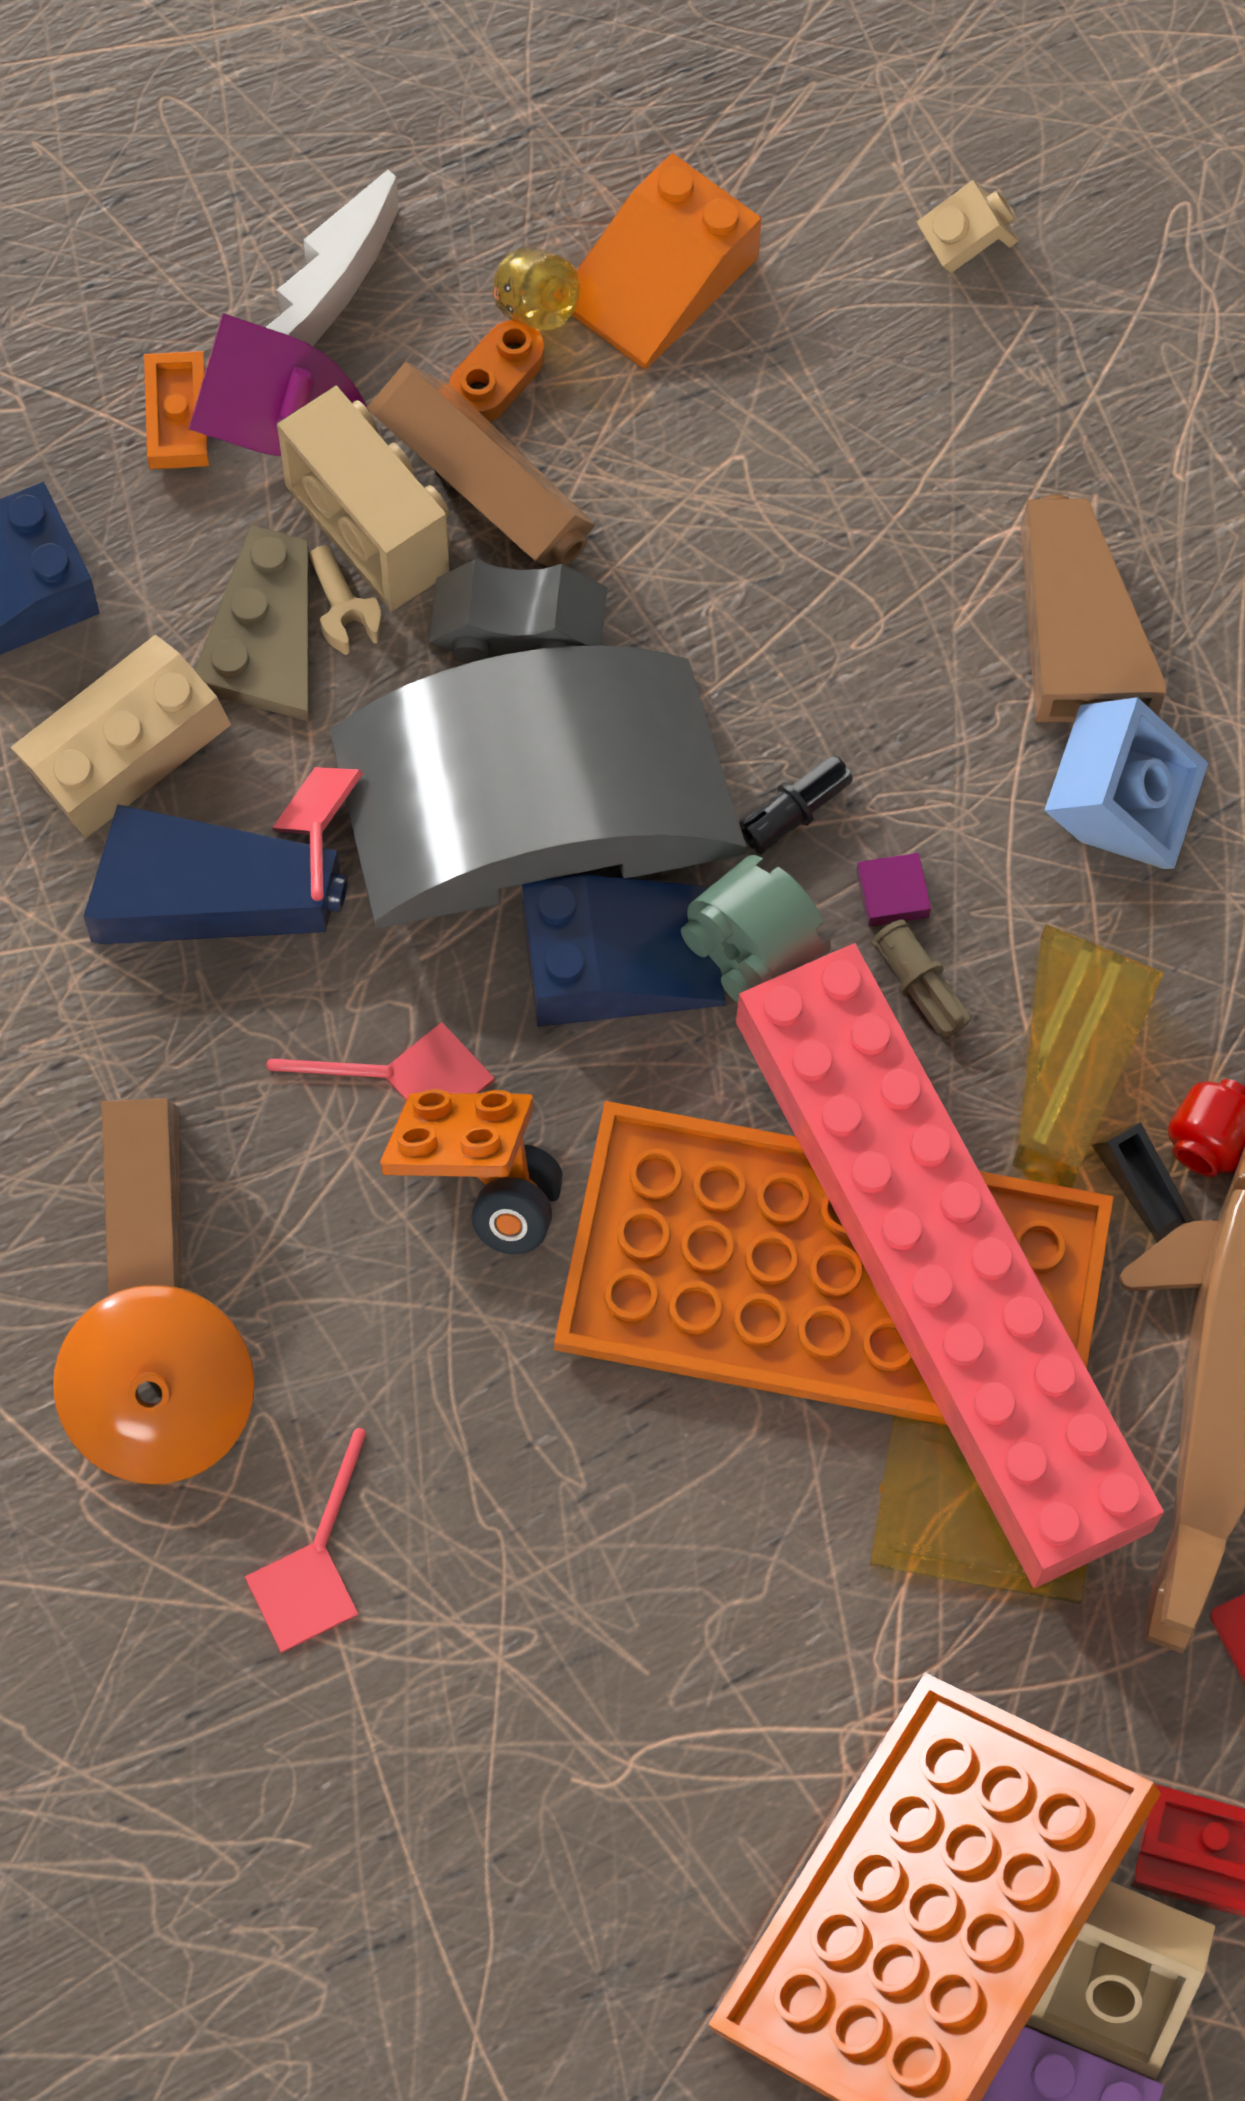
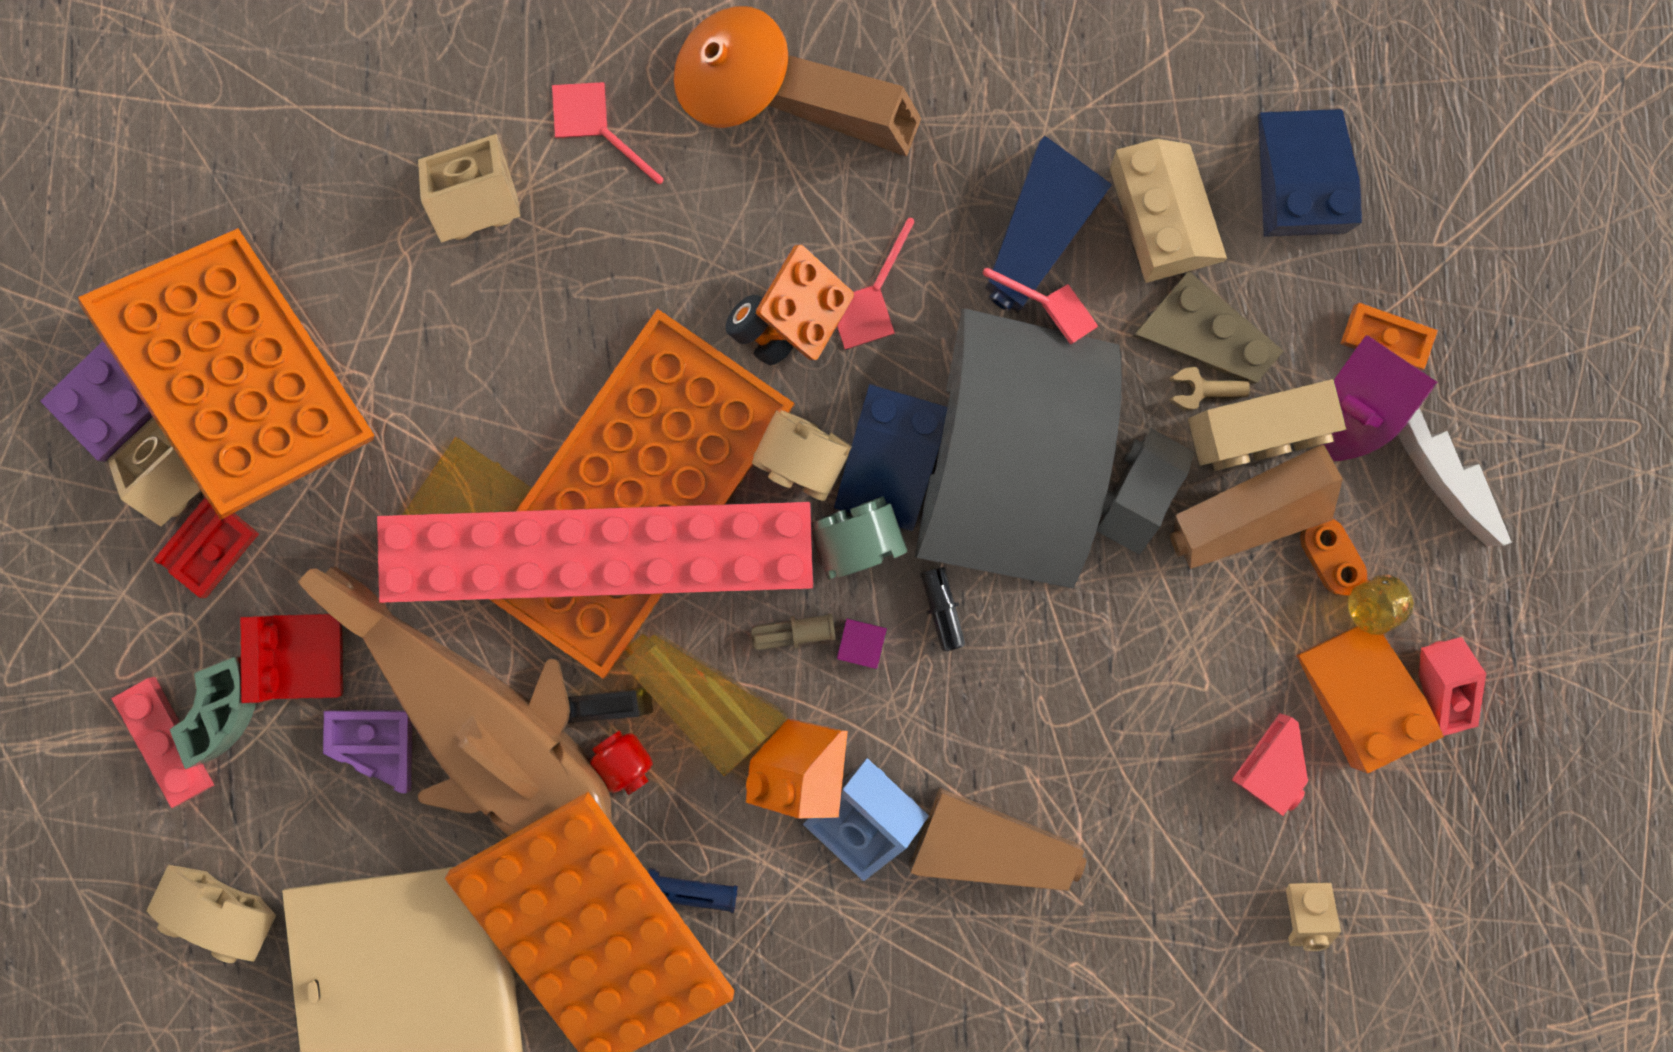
camera: 115 degrees right, 20 degrees up
none -> tan slope [418,134,521,243]
none -> orange slope [746,719,848,819]
none -> tan brick [752,410,852,501]
none -> coral slope [1232,713,1308,816]
none -> coral slope [1418,637,1486,736]

